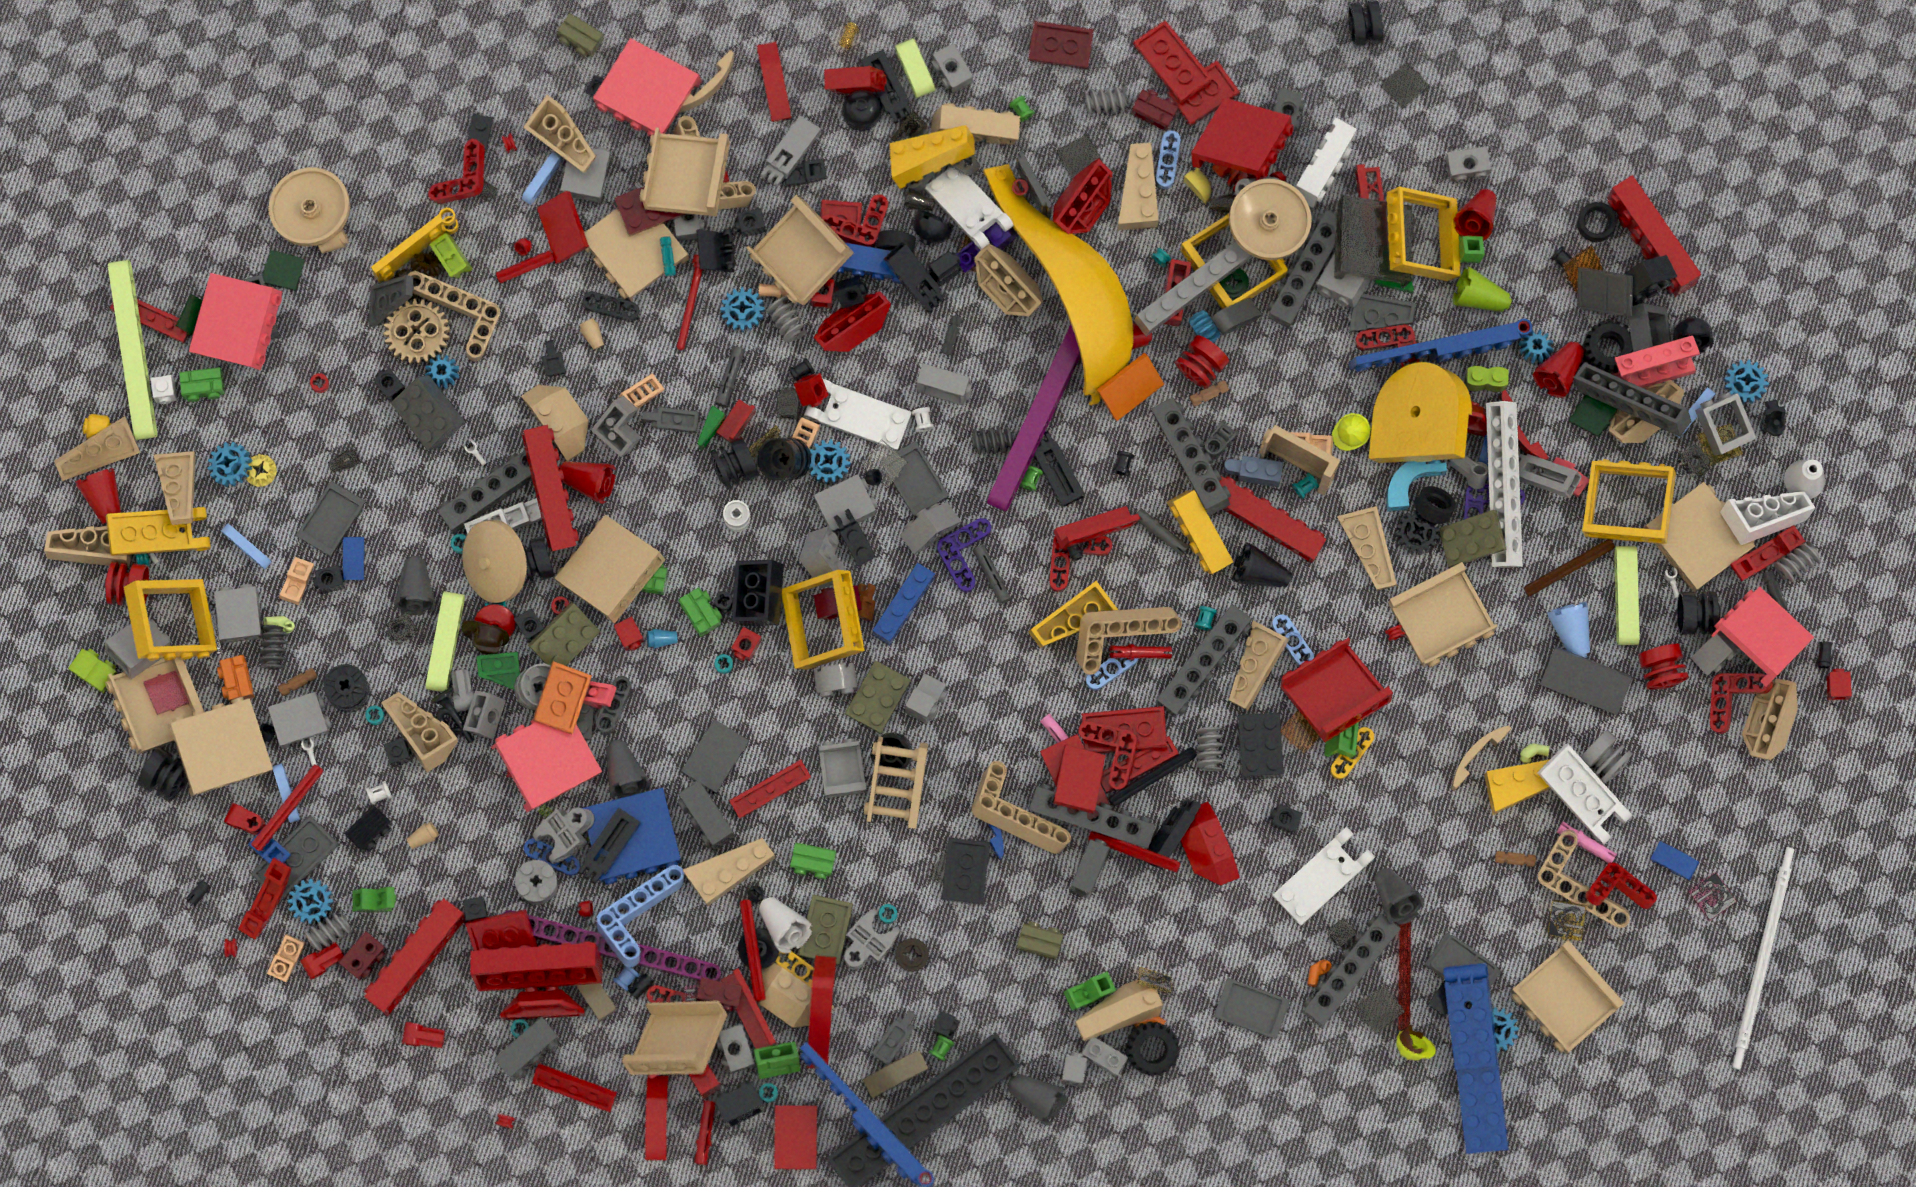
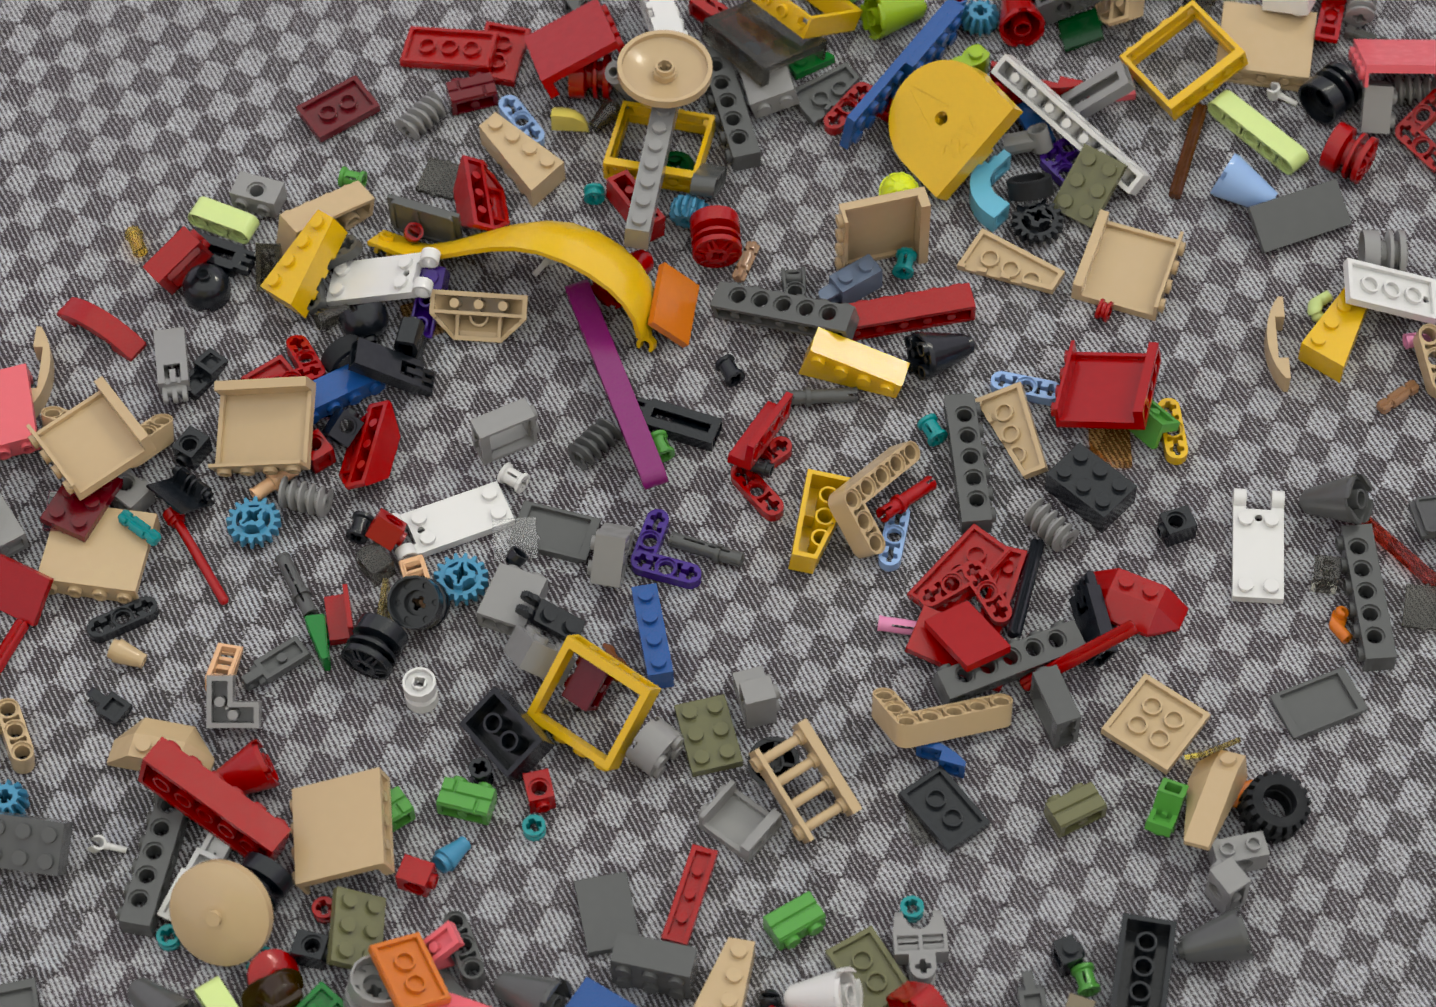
camera: 40 degrees left, 20 degrees down
dark brown gear [895,938,929,972] -> none
dark grey axle [941,315,962,355] -> none
none -> tan plate [1101,673,1211,775]

